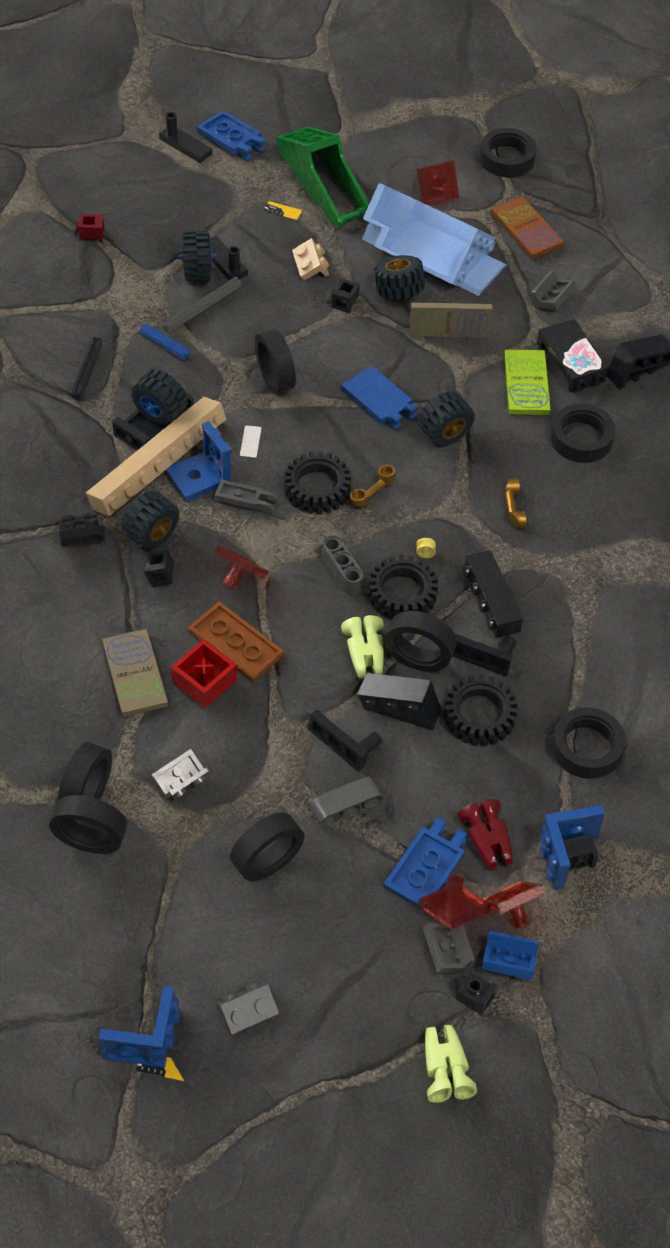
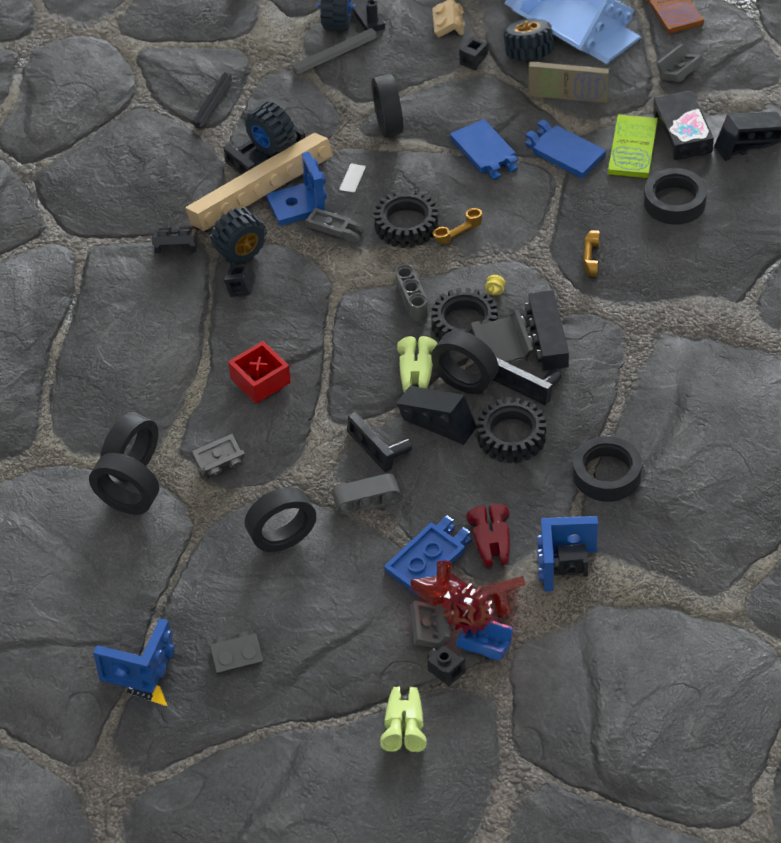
camera: 15 degrees right, 5 degrees down
dark tan tile [102,629,168,717] -> none
blue axle [140,324,190,360] -> none
dark orange tile [188,601,285,683] -> none
clear red tile [214,545,270,589] -> none
black wheel [417,391,475,447] -> none
none -> dark red gear [442,583,494,634]
none -> dark grey panel [466,310,534,362]
none -> blue tile [525,119,606,179]

